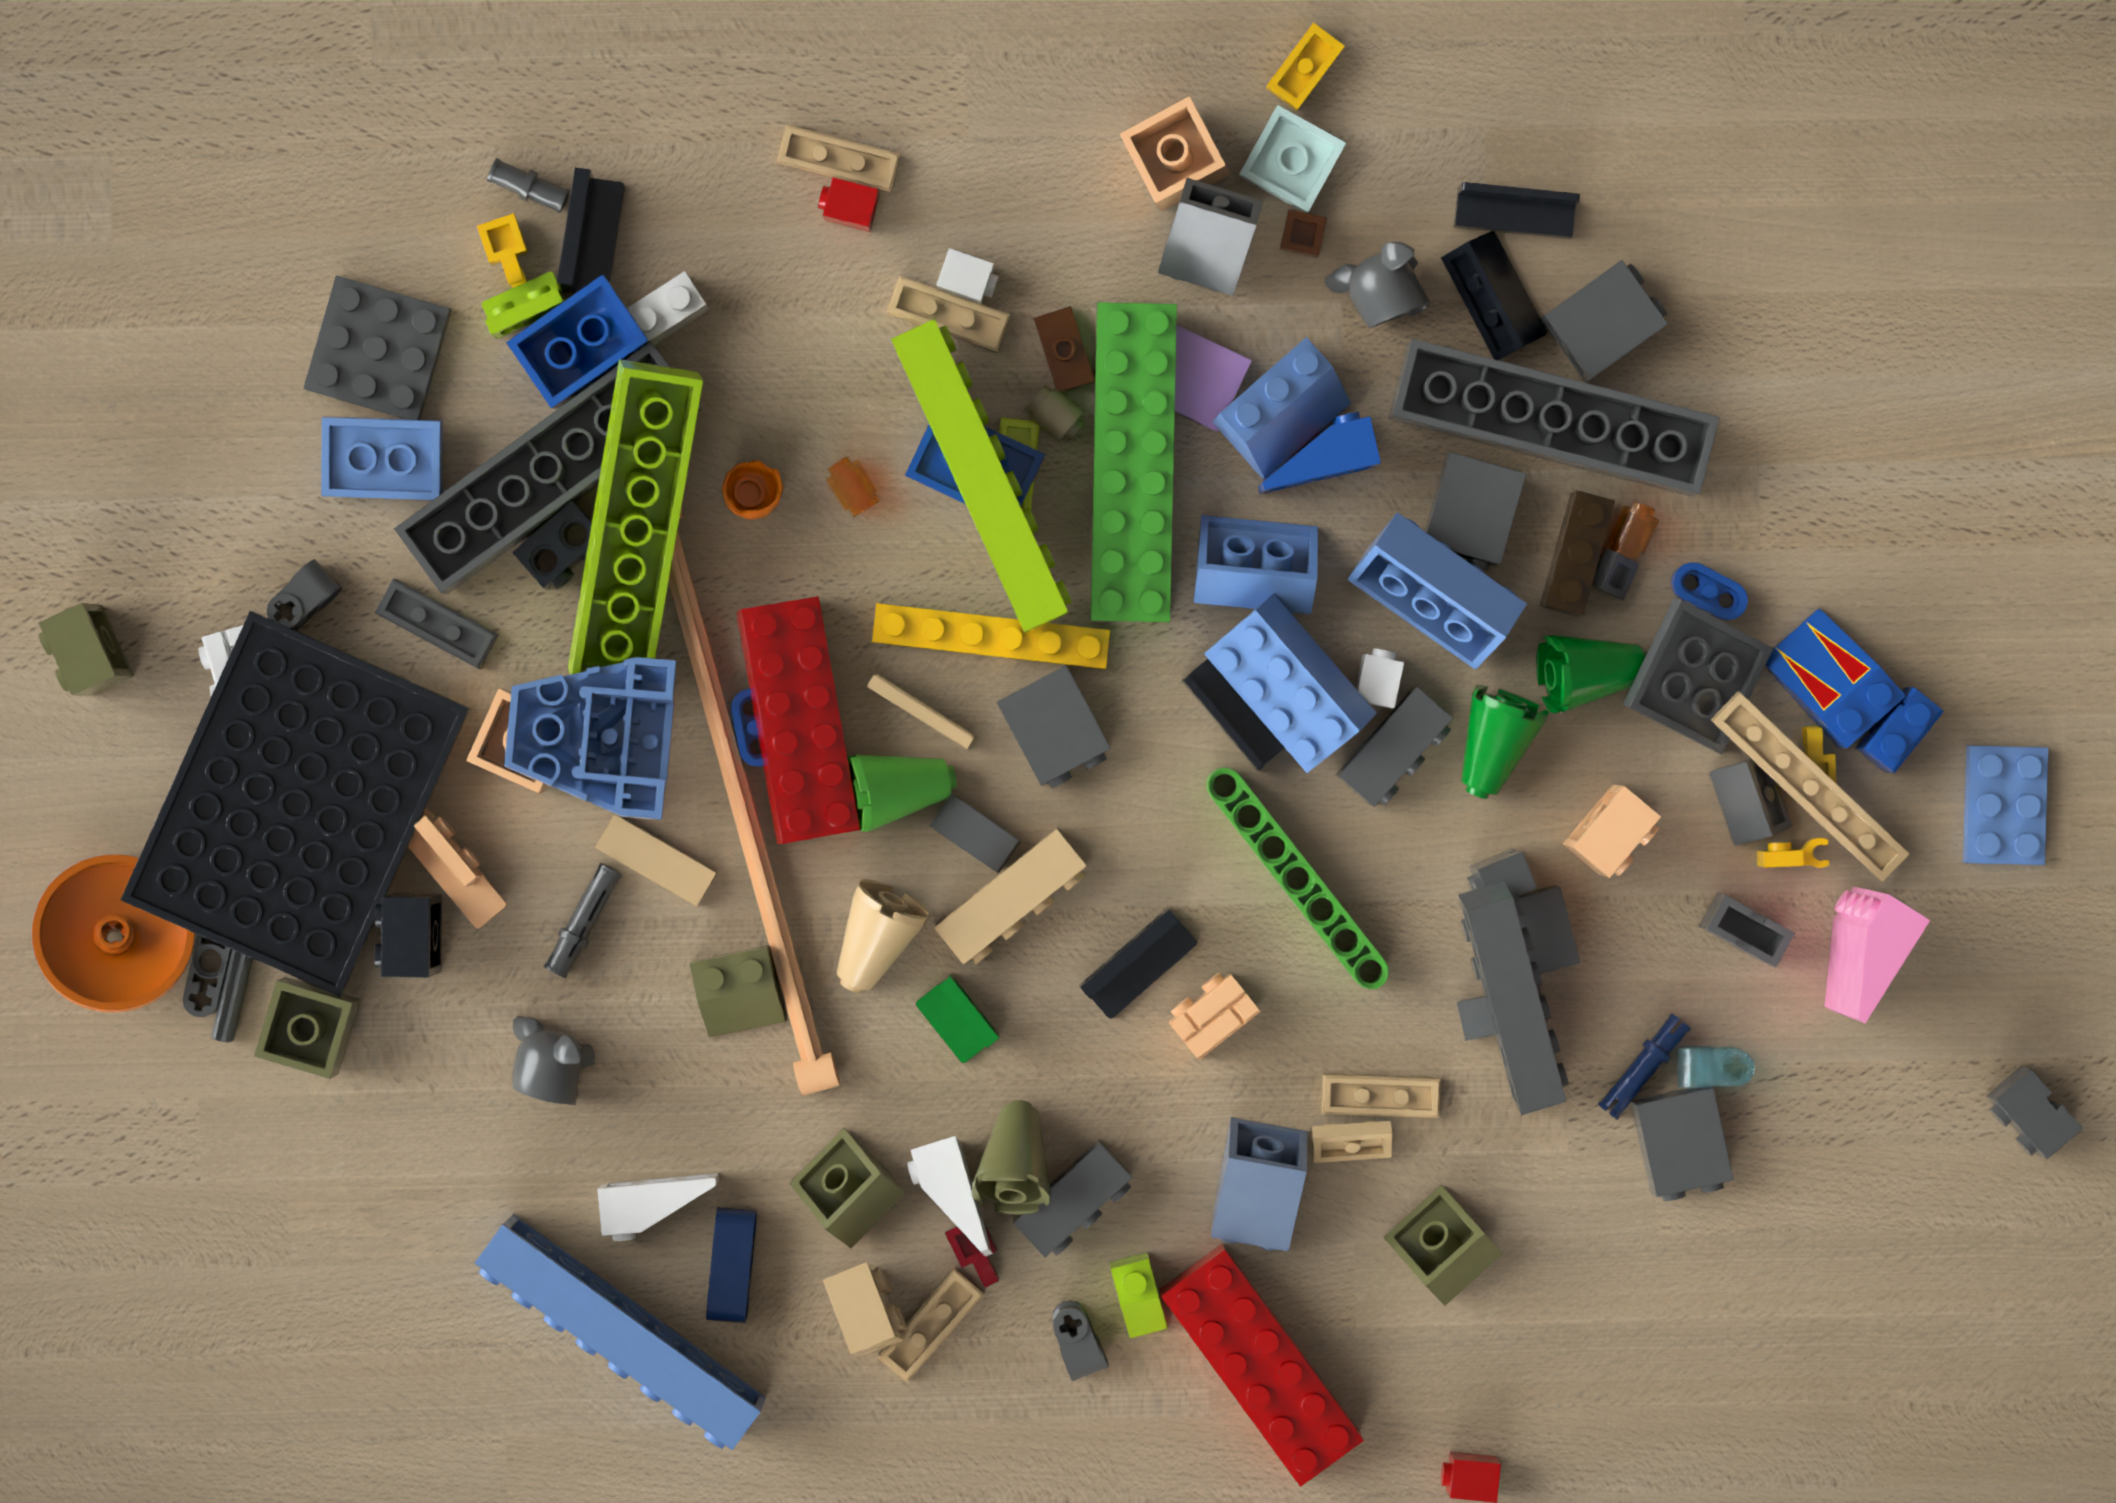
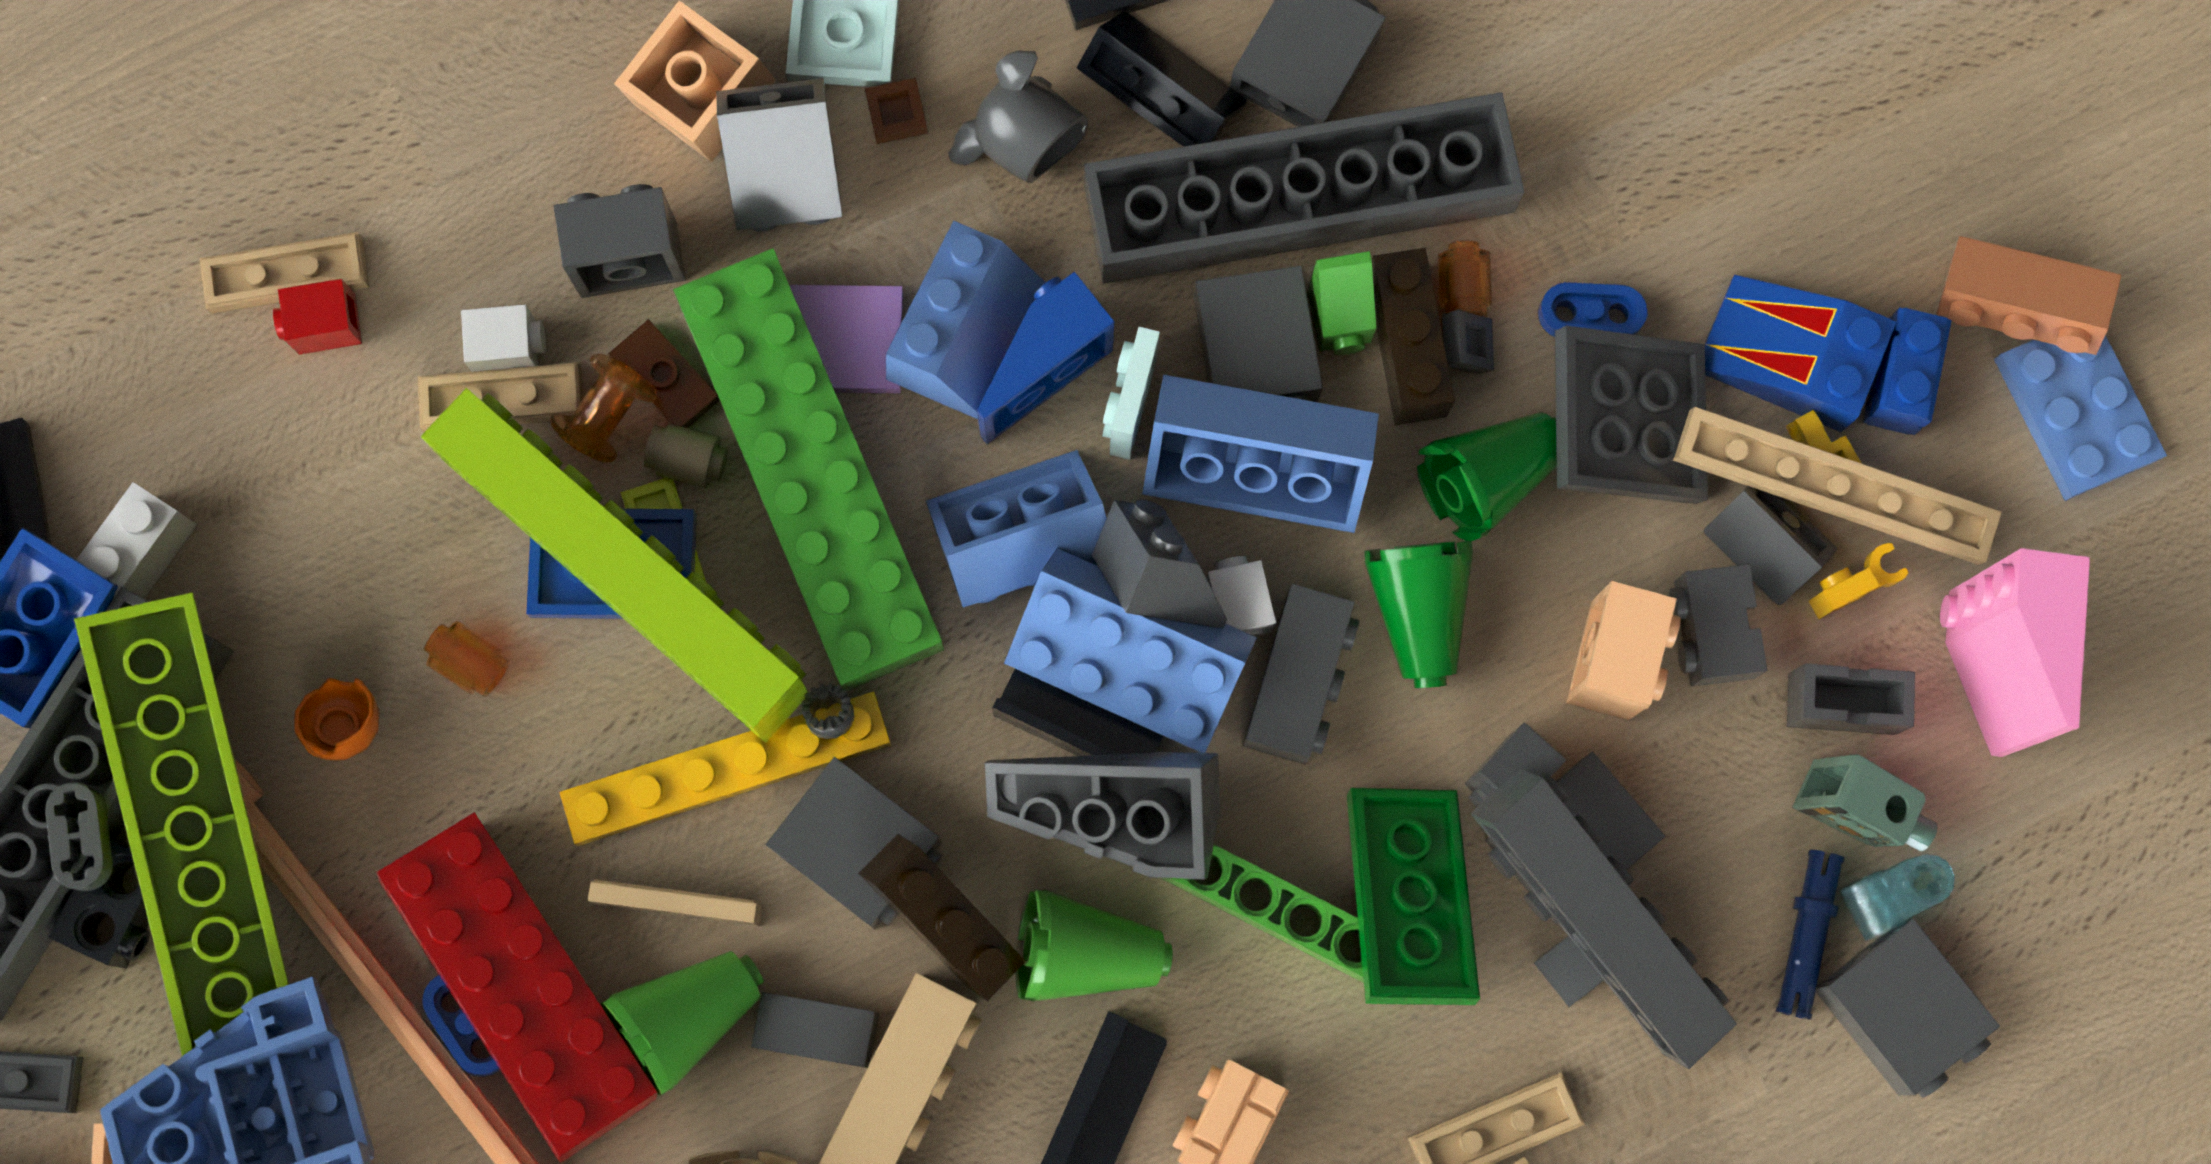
camera: 25 degrees left, 10 degrees down
none -> dark grey beam [45,783,113,891]
none -> clear orange hose [550,353,657,463]
none -> dark grey brick [553,184,686,298]
none -> dark grey bush [801,683,855,739]
none -> dark brown brick [858,834,1026,1002]
none -> dark grey wedge [985,752,1220,879]
none -> bright green cone [1015,889,1173,1001]
none -> dark grey slope [1092,500,1227,628]
none -> light aqua plate [1102,327,1160,460]
none -> bright green slope [1307,251,1377,355]
none -> green tile [1347,788,1480,1005]
none -> dark grey brick [1669,564,1768,687]
none -> sand green torso [1792,754,1938,851]
none -> nougat brick [1936,236,2122,355]

